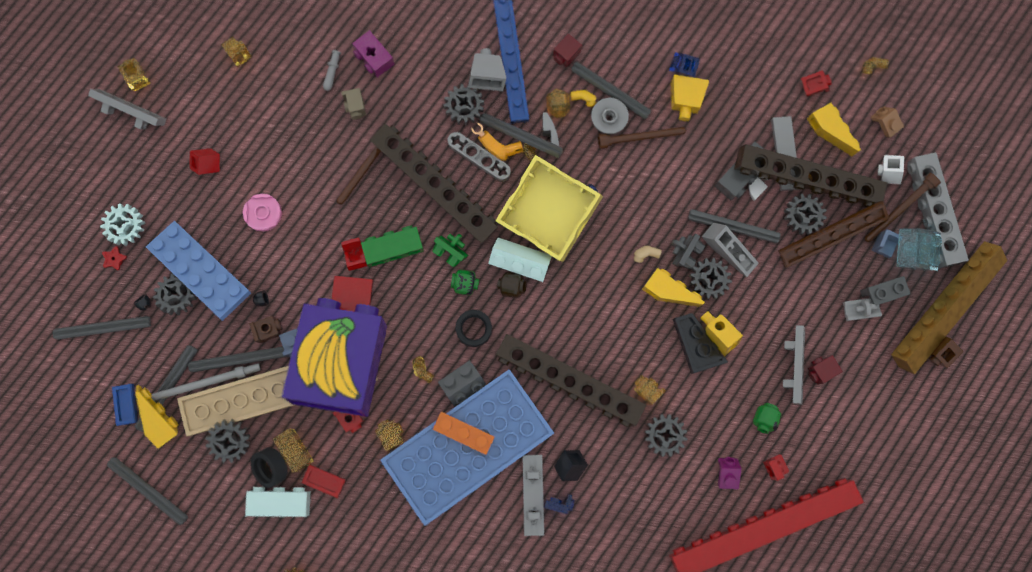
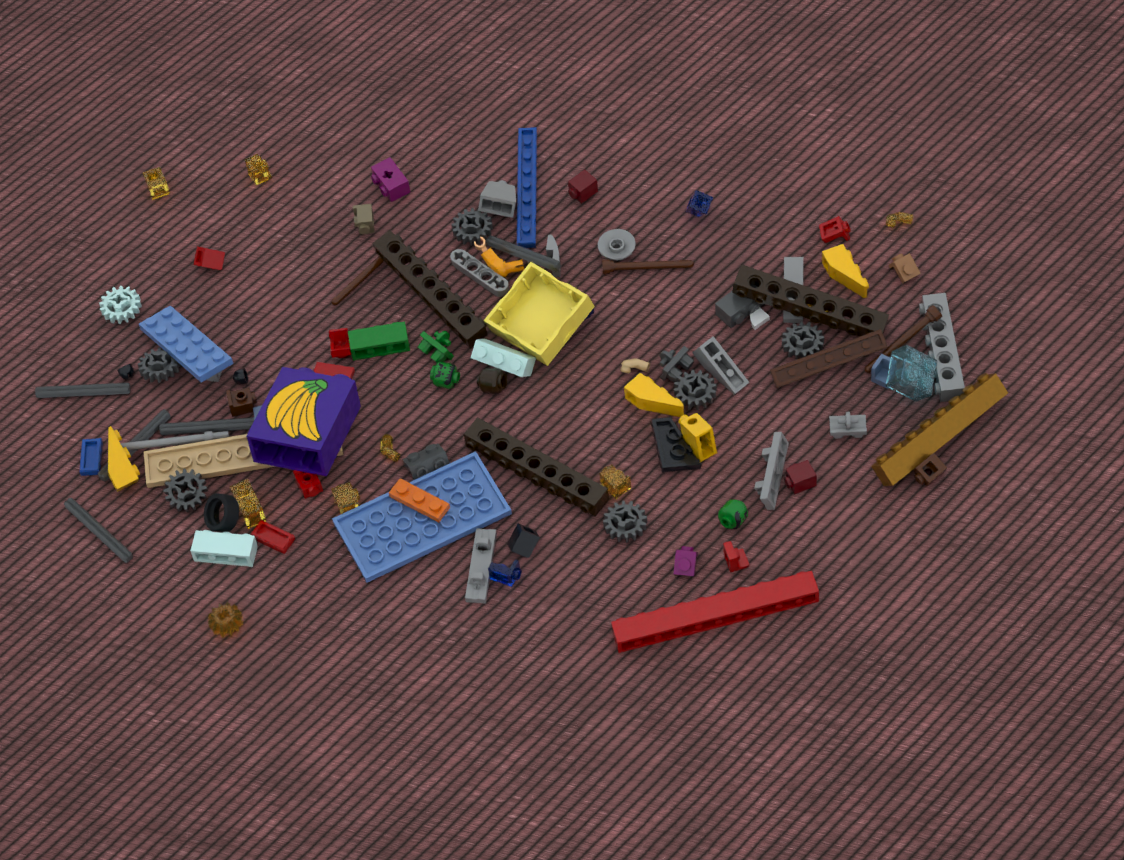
camera: 20 degrees right, 25 degrees down
light grey hinge [88,89,167,129] -> none
red plate [102,246,127,270] -> none
bright pink tile [243,194,282,232] -> none
light grey piece [323,50,341,91] -> none
black tyre [455,310,492,347] -> none
clear yellow head [546,89,571,118] -> none
yellow arm [570,90,597,107] -> none
dark grey axle [571,61,651,119] -> none
yellow torso [671,75,709,121] -> none
dark grey axle [688,209,780,243] -> none
dark grey bracket [860,276,910,306] -> none
white brick [878,155,904,184] -> none

